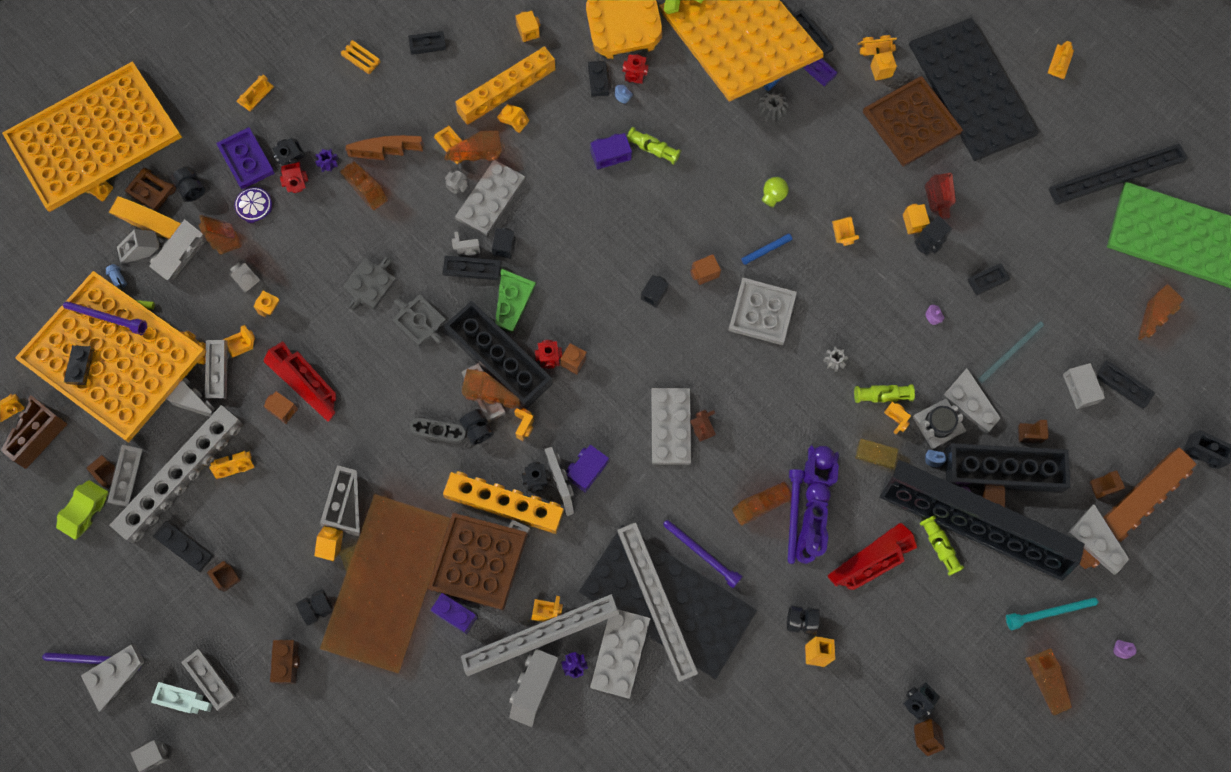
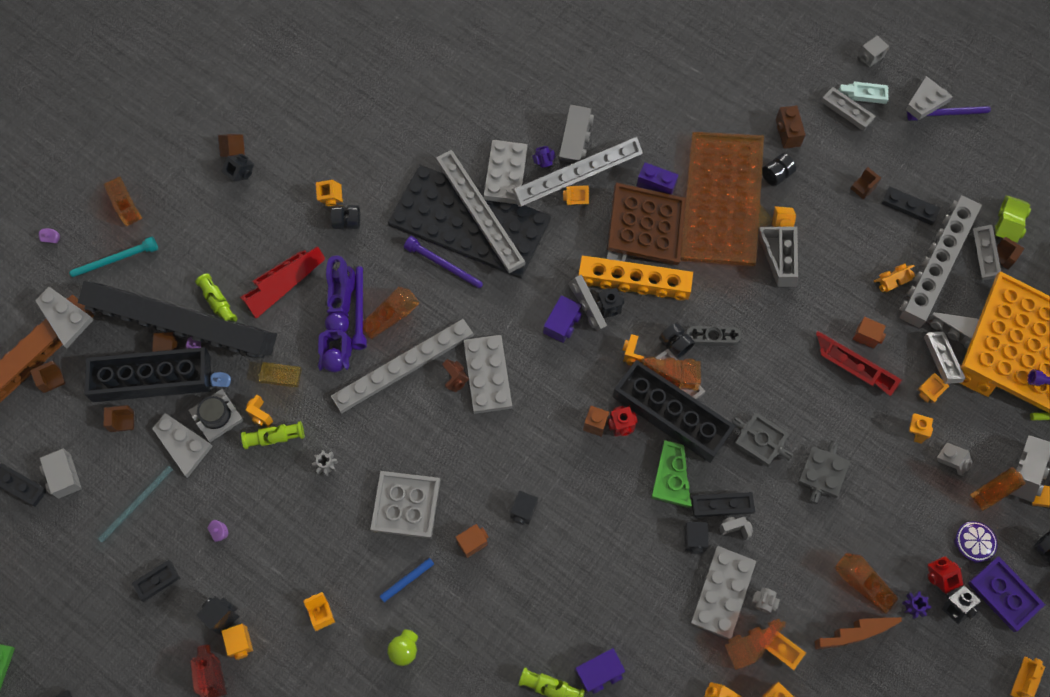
camera: 175 degrees right, 5 degrees down
none -> light grey plate [331,319,473,414]

